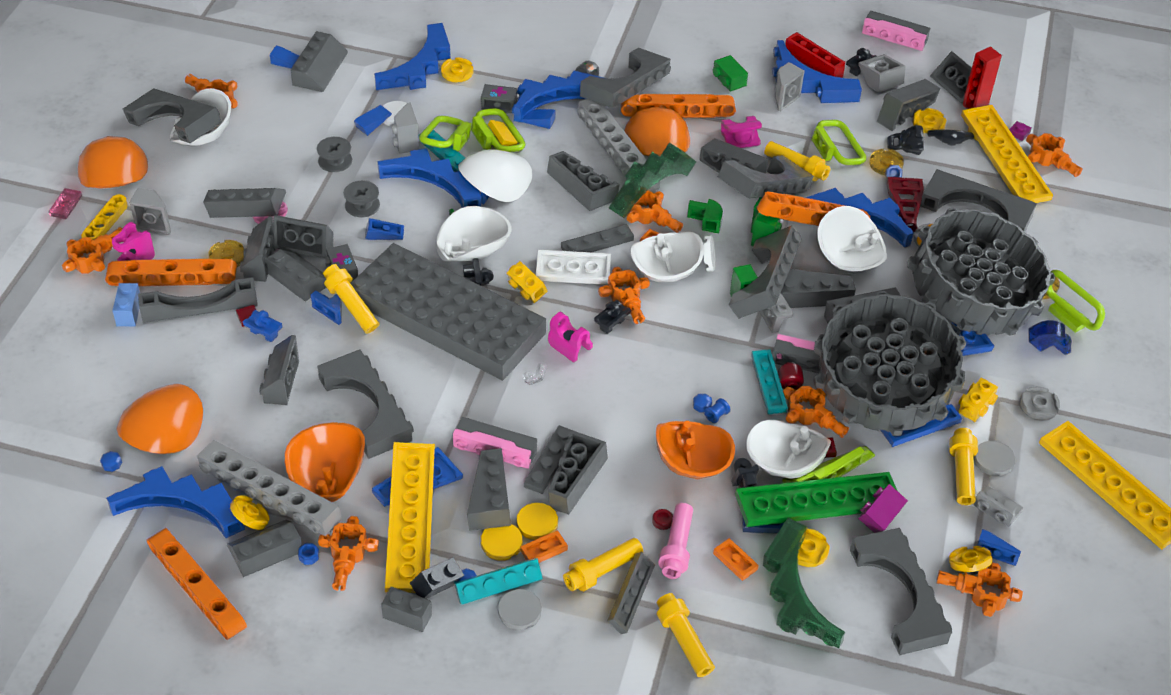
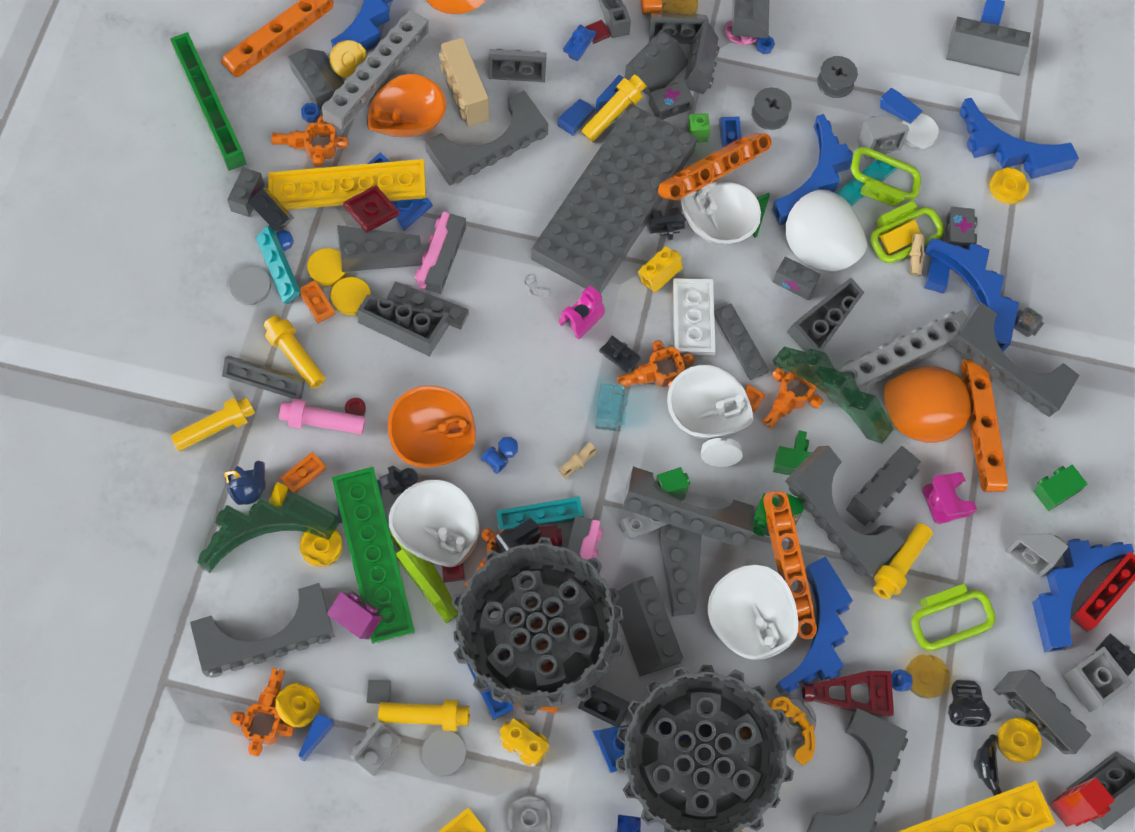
camera: 85 degrees right, 20 degrees up
none -> green brick [170,32,247,171]
none -> dark blue helmet [224,460,266,505]
none -> yellow slope [267,482,288,508]
none -> dark red tile [343,185,399,233]
none -> dark grey tile [367,680,391,704]
none -> tan brick [439,37,489,126]
none -> black piece [495,518,541,552]
none -> blue slope [558,99,595,136]
none -> tan pin [558,443,598,479]
none -> clear light blue brick [595,383,628,431]
none -> orange beam [658,133,772,200]
none -> bright green brick [687,113,710,143]
none -> blue tile [755,36,775,54]
none -> dark grey brick [773,256,821,300]
none -> tan pin [909,234,925,276]

